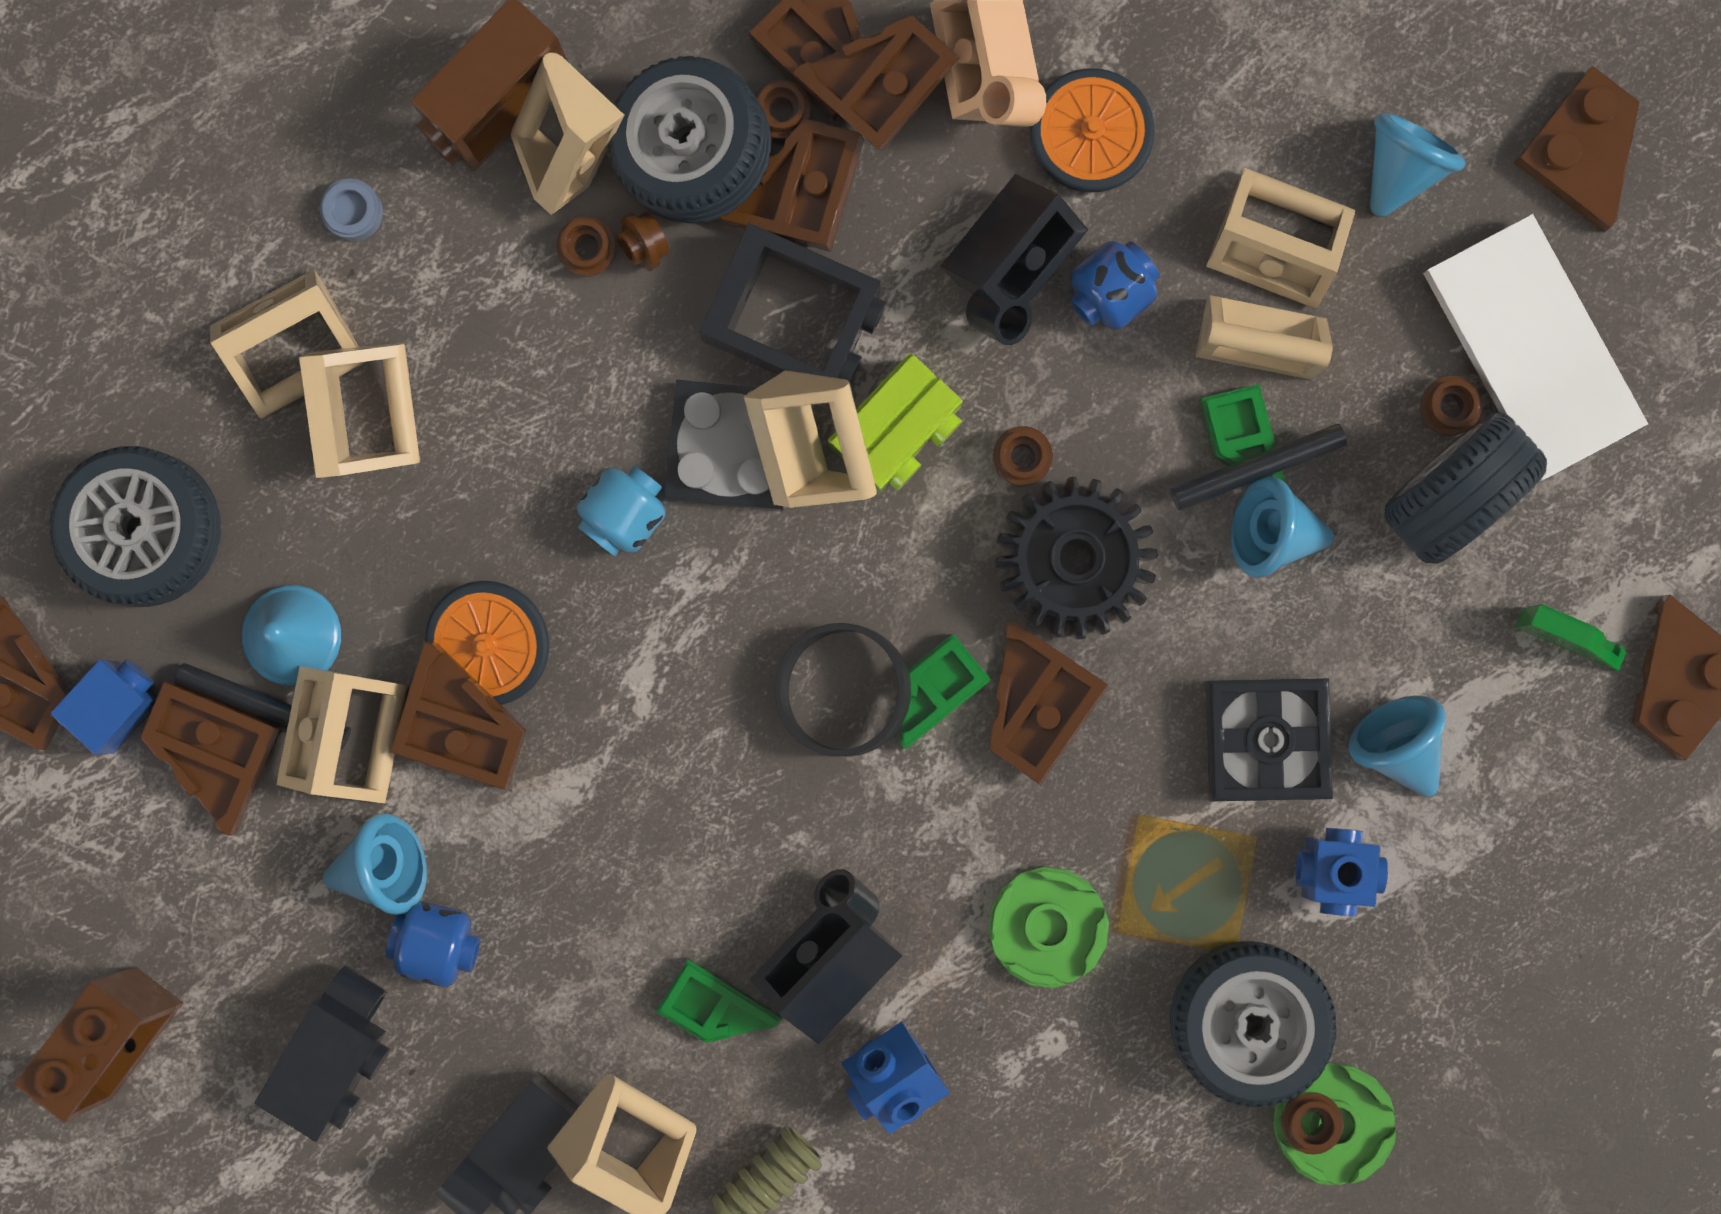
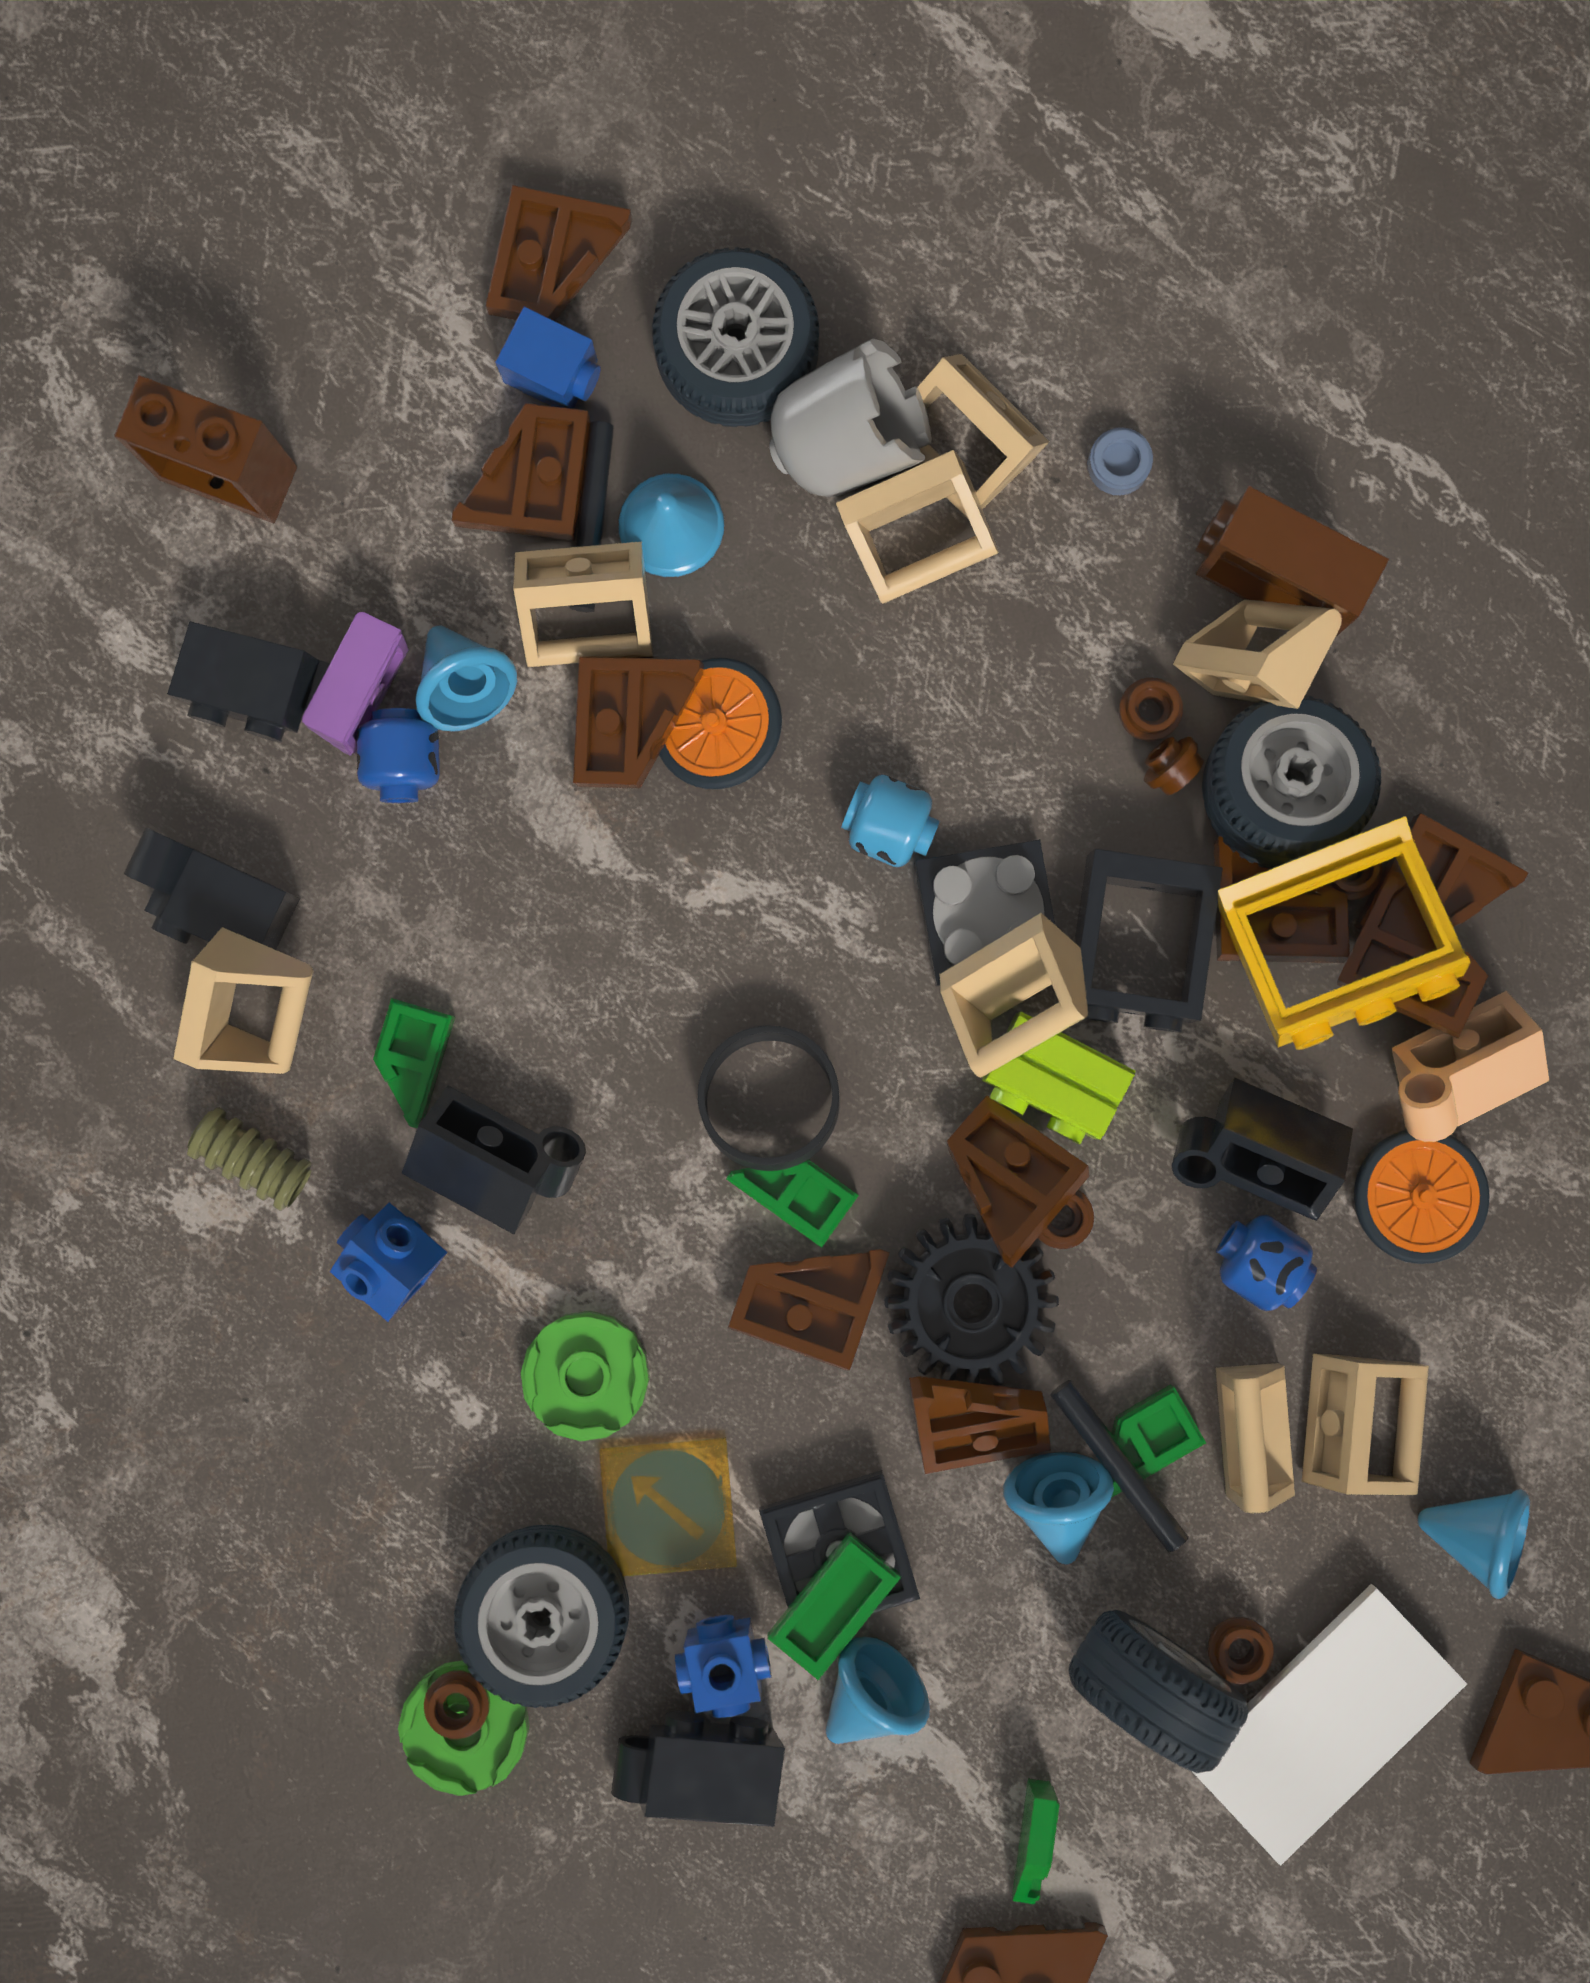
camera: 75 degrees right, 0 degrees up
none -> medium lavender slope [302,612,409,756]
none -> black hinge [611,1710,785,1827]
none -> green tile [767,1532,901,1680]
none -> light grey cylinder [769,339,932,497]
none -> reddish brown wing [909,1376,1051,1474]
none -> reddish brown wing [947,1095,1089,1268]
none -> yellow window [1218,816,1470,1050]

